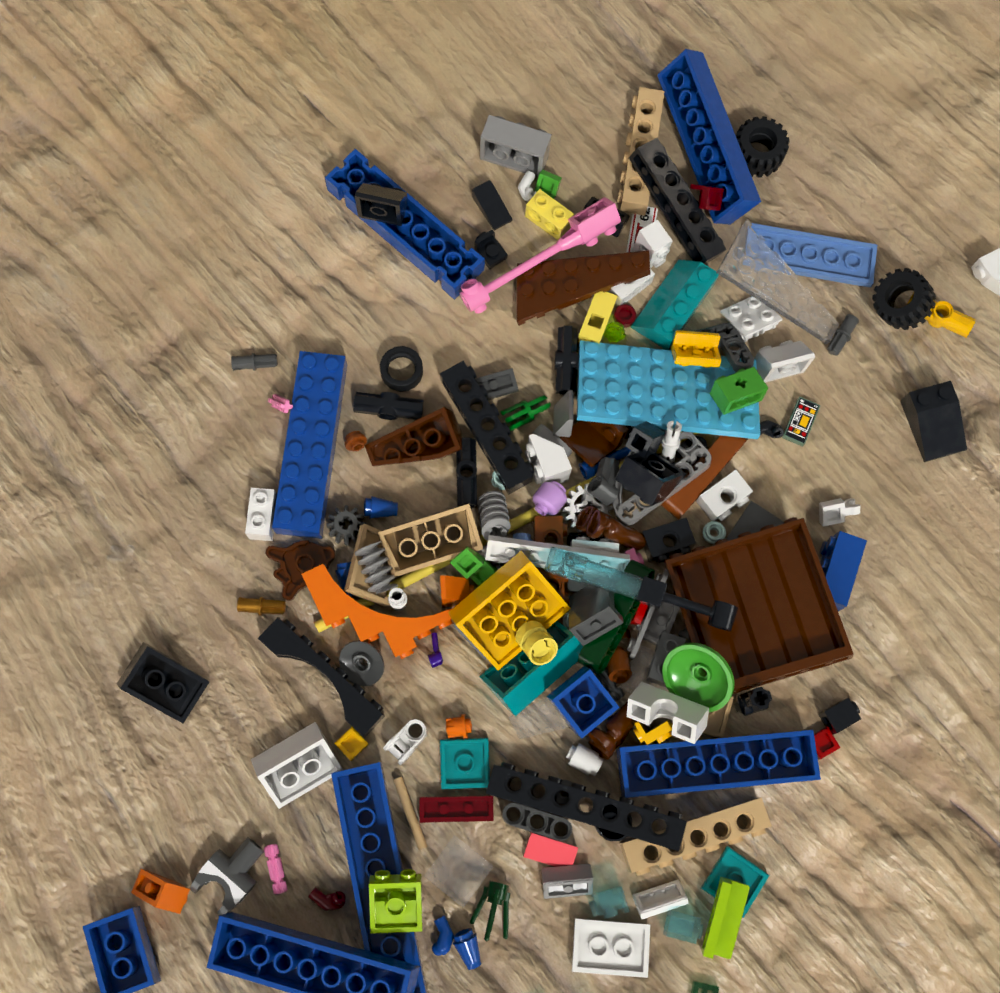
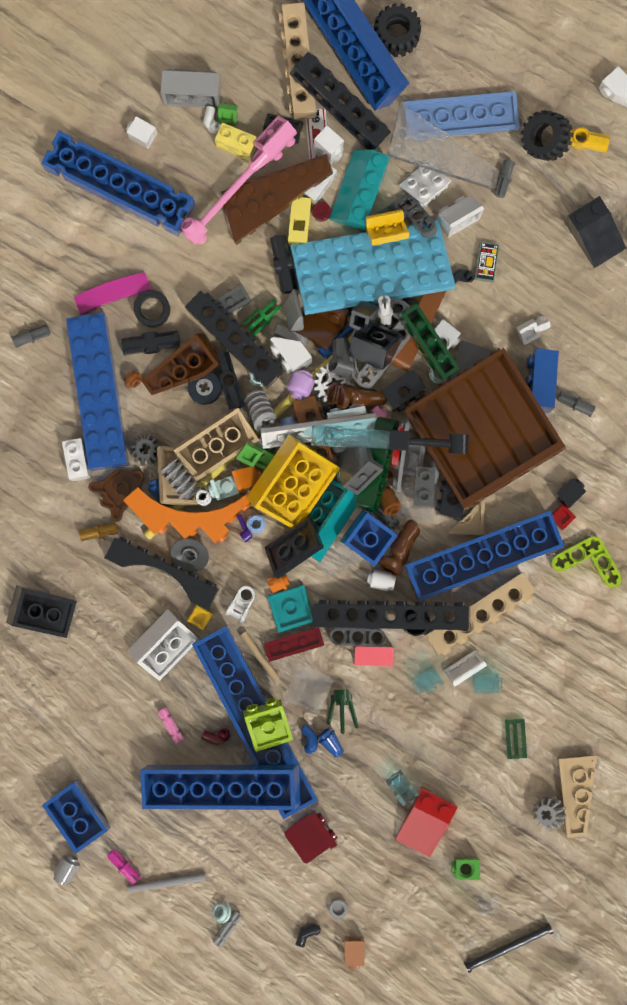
camera: 10 degrees left, 10 degrees up
orange slope [131,869,190,914] -> none
dark grey connector [190,837,264,915] -> none
bright pink axle [268,394,293,413] -> none
black slope [355,183,408,226] -> none
blue cone [364,496,398,519] -> none
black slope [472,180,513,231] -> none
black bracket [475,230,508,269] -> none
light yellow wheel [516,621,558,665] -> none
light grey slope [542,864,593,899] -> none
white plate [571,918,650,978] -> none
clear neon green plate [604,322,626,342] -> none
white arch [627,682,709,744] -> none
yellow bracket [633,720,673,745] -> none
bright green dish [662,643,734,712] -> none
dark red panel [690,184,724,211] -> none
teal tile [701,846,770,918] -> none
lime panel [701,877,750,959] -> none
bright green brick [710,367,768,415] -> none
black piece [734,687,772,716] -> none
none -> dark pink slope [74,273,151,316]
none -> white brick [126,117,158,149]
none -> black bush [187,372,222,405]
none -> light aqua bracket [208,475,240,501]
none -> light blue plate [247,514,266,533]
none -> black tile [264,516,324,579]
none -> dark green brick [397,303,460,380]
none -> lime beam [551,536,622,588]
none -> dark grey axle [557,391,596,417]

